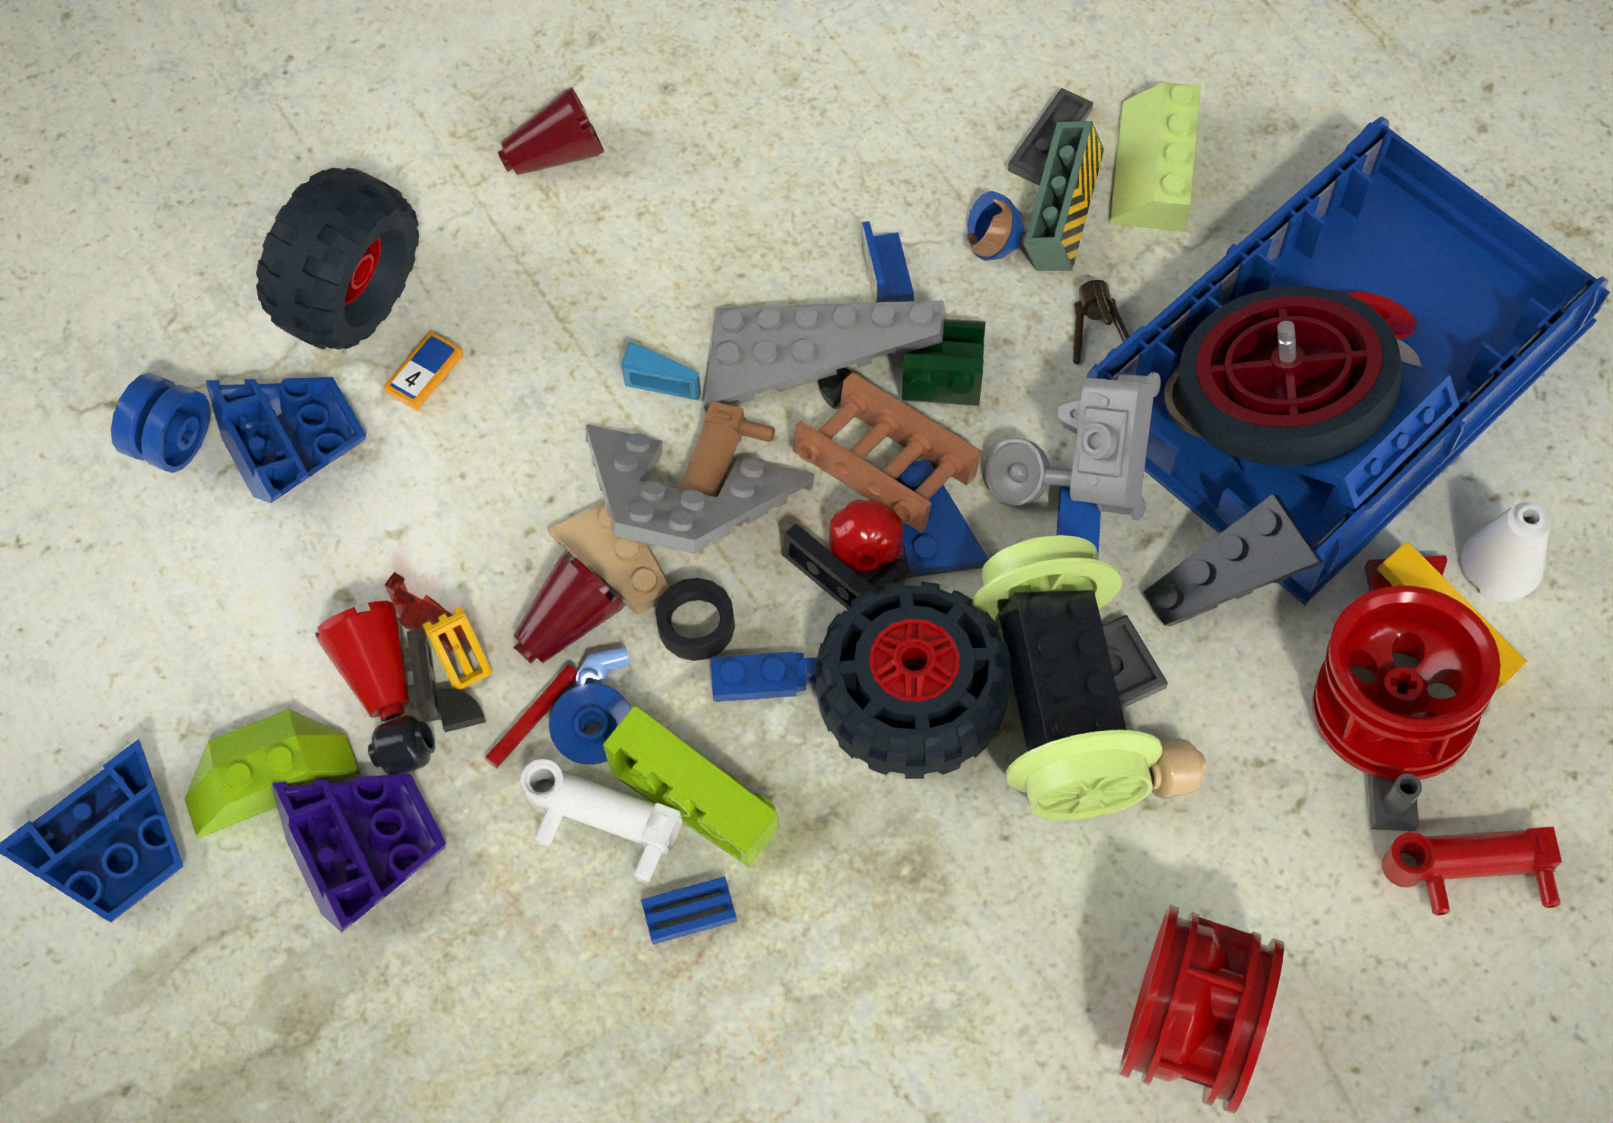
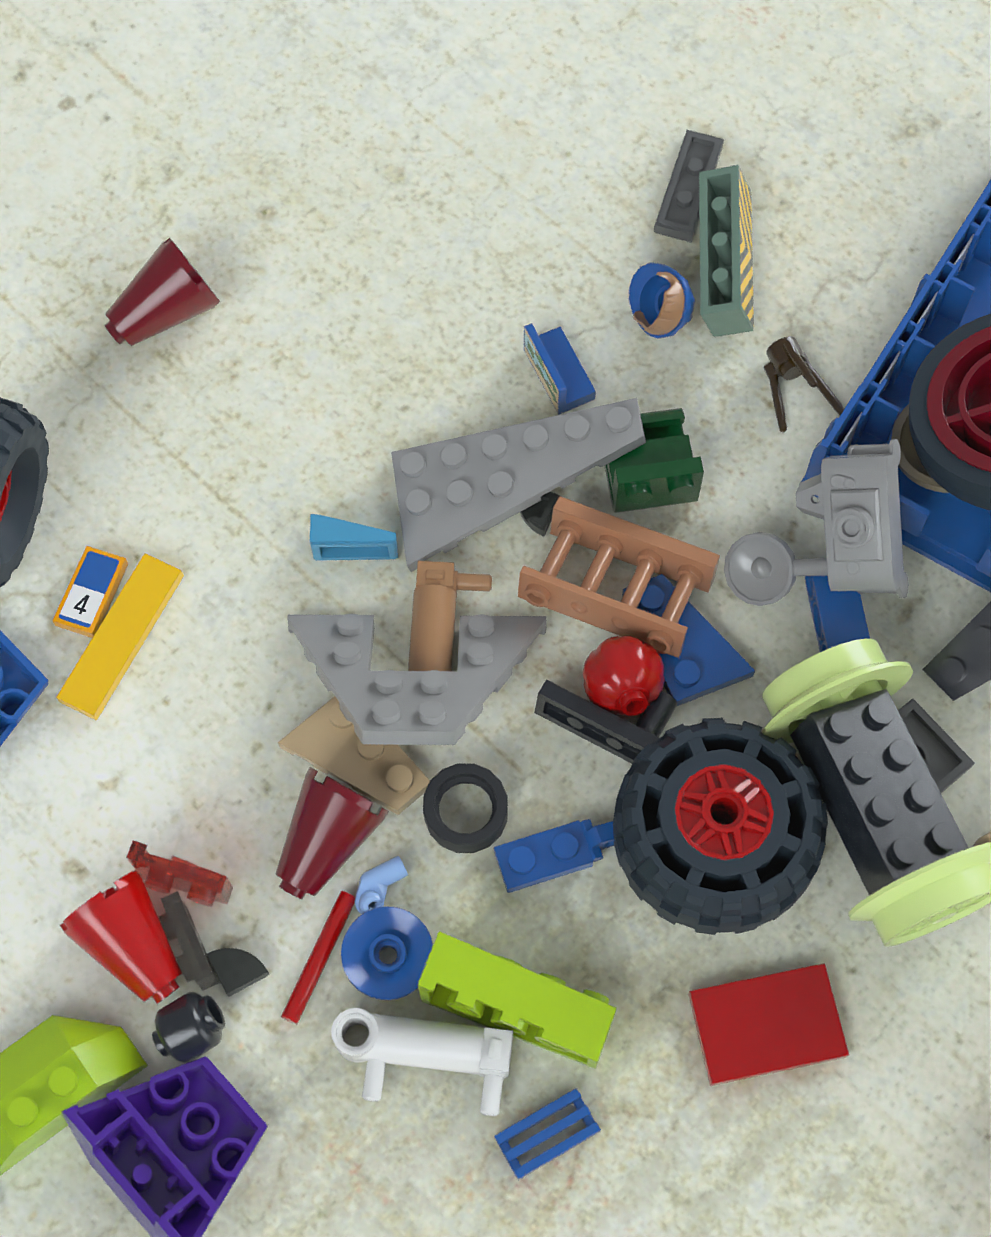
camera: 15 degrees left, 5 degrees up
yellow tile [423,606,493,690] -> none
yellowish green slope [1110,82,1201,232] -> none
none -> yellow tile [56,553,184,721]
none -> red tile [688,963,849,1086]

